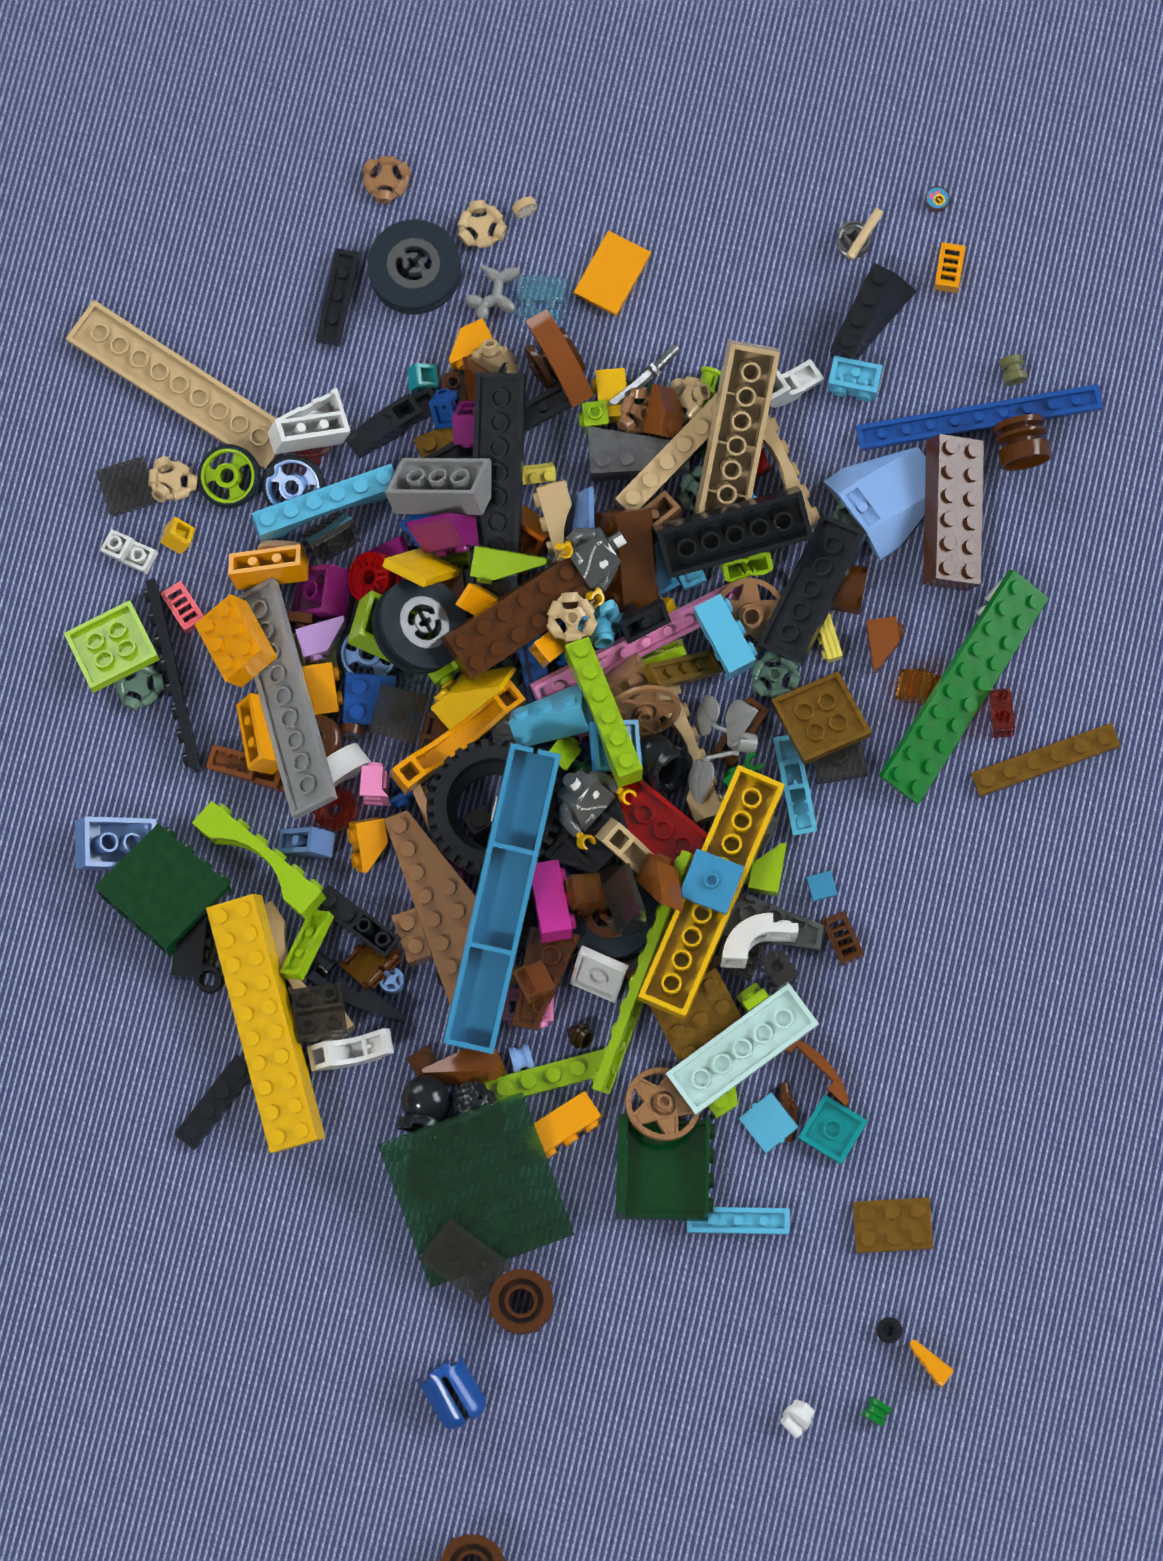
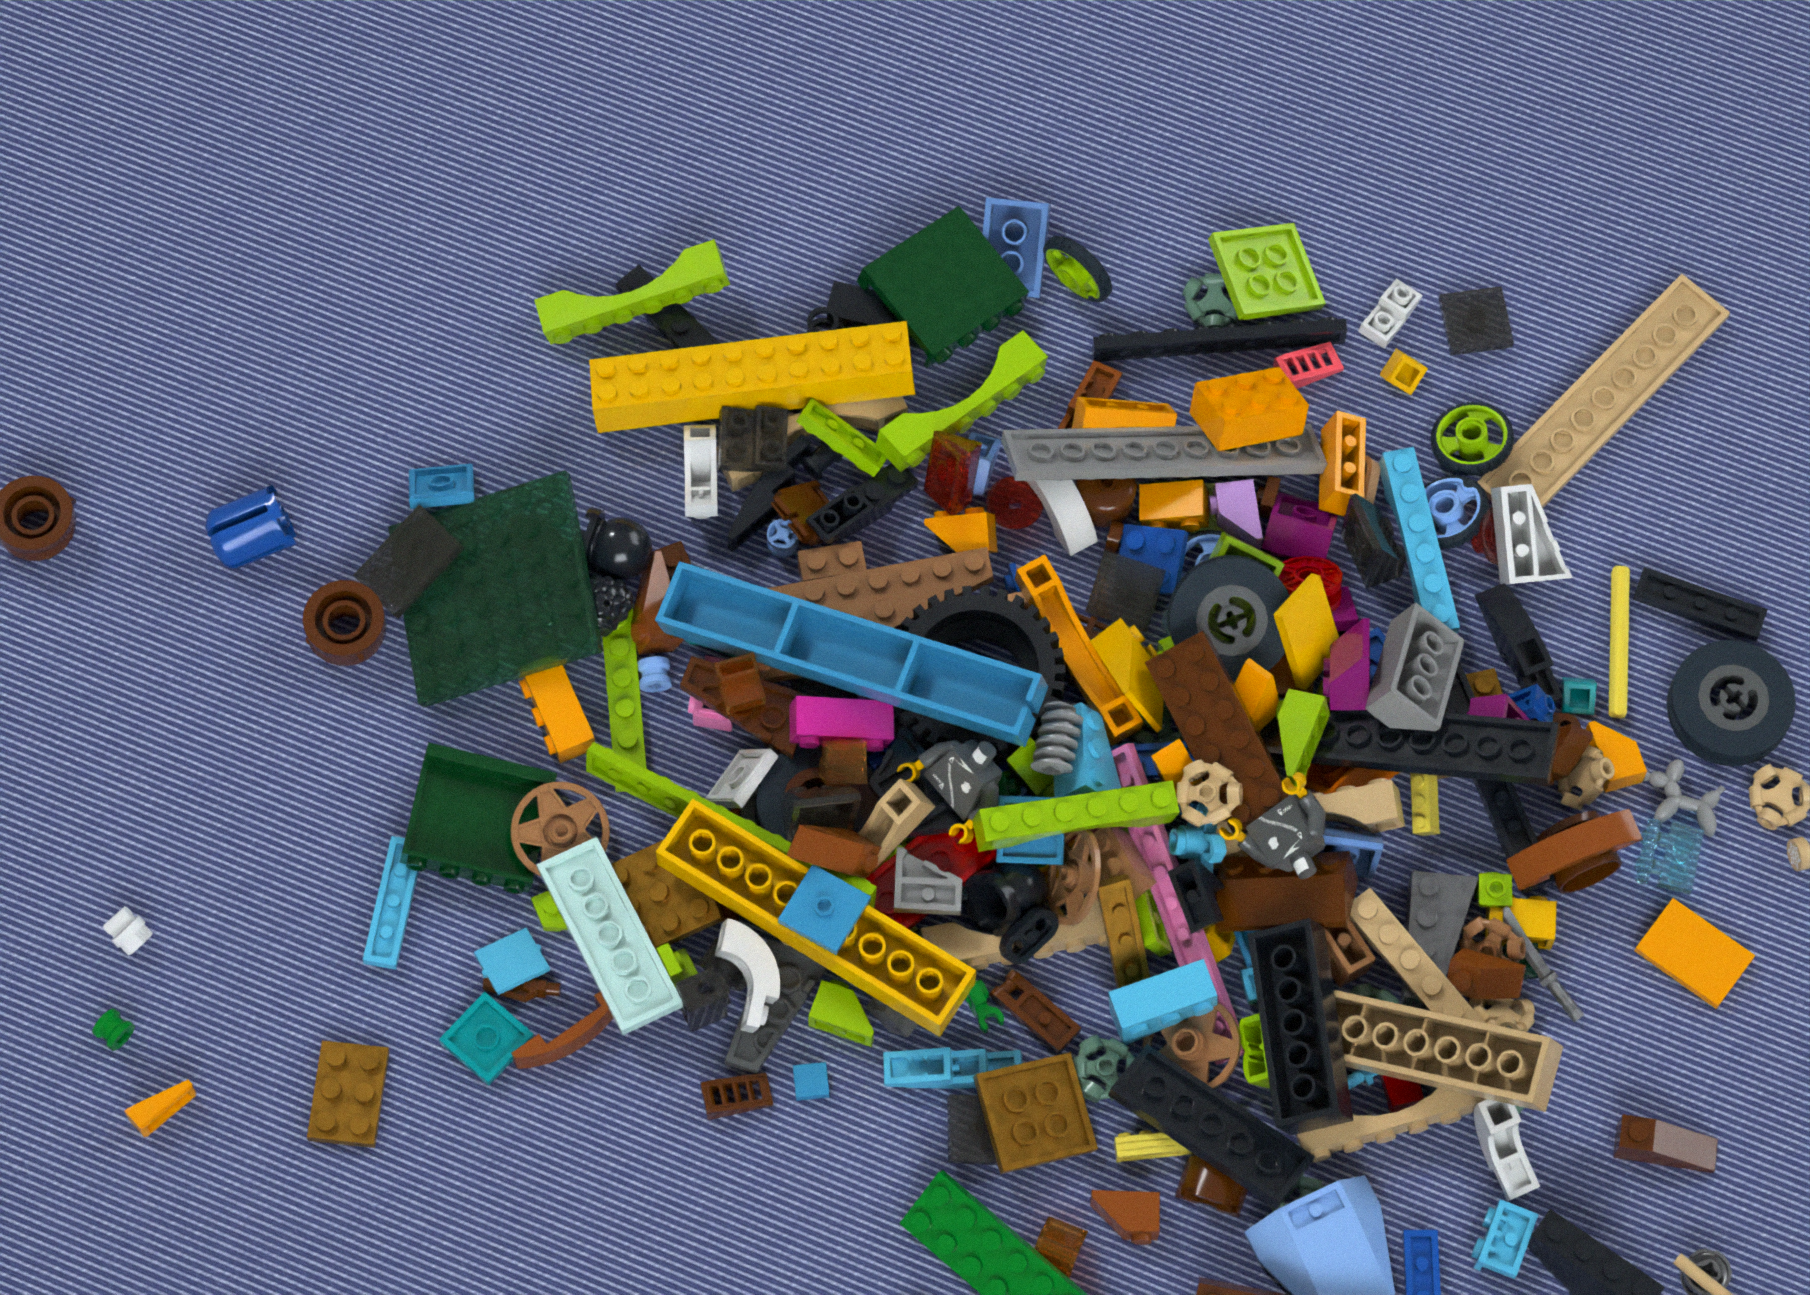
camera: 90 degrees right, 10 degrees down
tan piece [148,456,197,503] -> none
bright pink window [360,762,391,806] -> none
dark brown plate [567,1024,593,1049] -> none
light grey plant [688,695,758,805] -> none
black plate [876,1317,902,1343] -> none
none -> dark azure plate [409,464,475,509]
none -> lime arch [534,239,731,345]
none -> light grey wing [894,847,962,915]
none -> clear red slope [923,431,982,515]
none -> black plate [999,906,1058,964]
none -> light grey piece [1030,701,1084,775]
none -> wheel [1043,236,1112,302]
none -> light yellow axle [1608,566,1630,719]
none -> slope [1613,1114,1718,1173]

